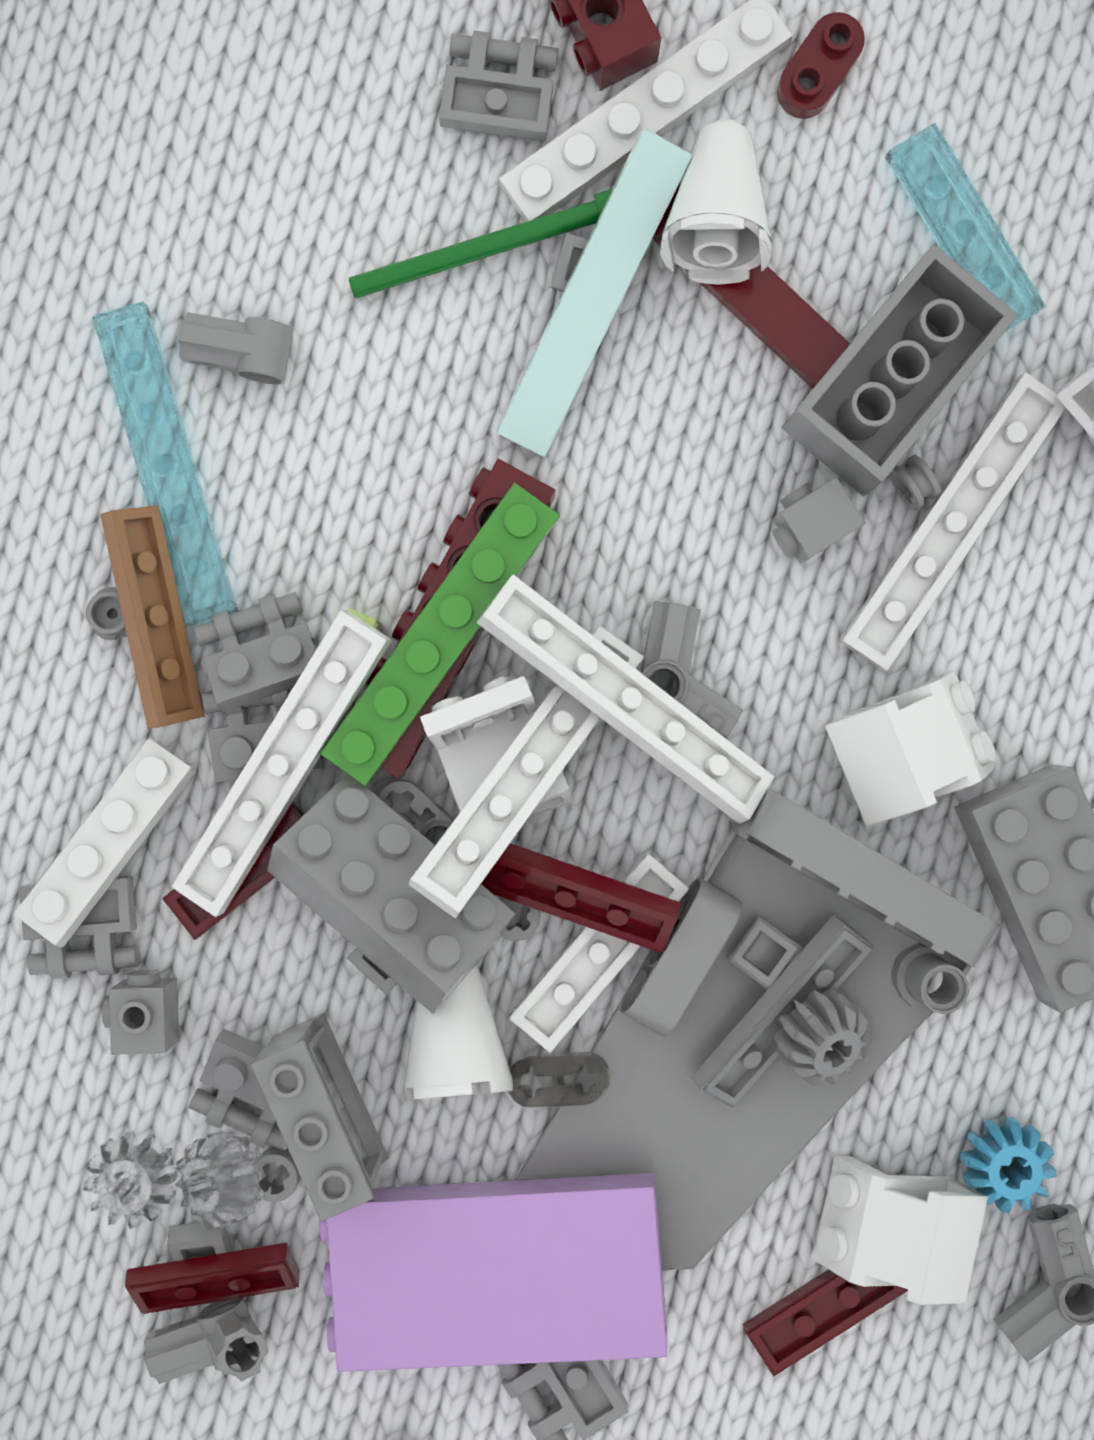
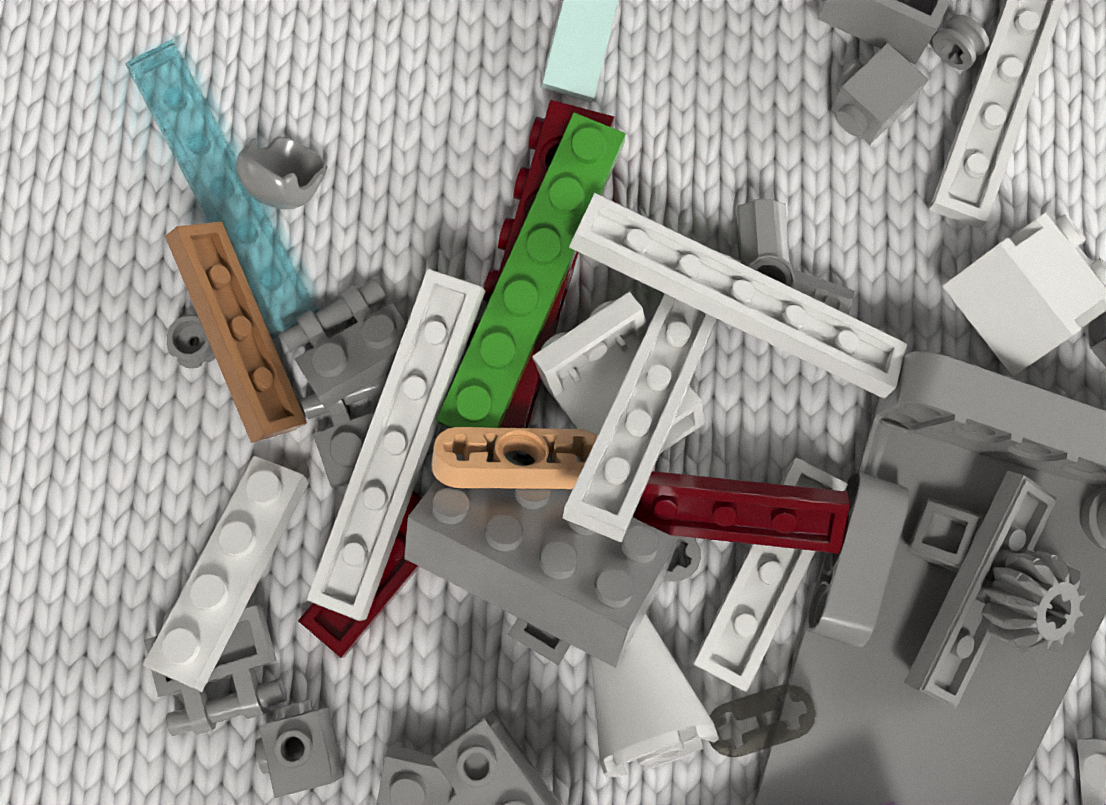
camera: 10 degrees left, 10 degrees down
light grey piece [178,312,293,385] -> none
none -> light grey hair [235,136,328,209]
none -> light nougat beam [431,427,598,489]

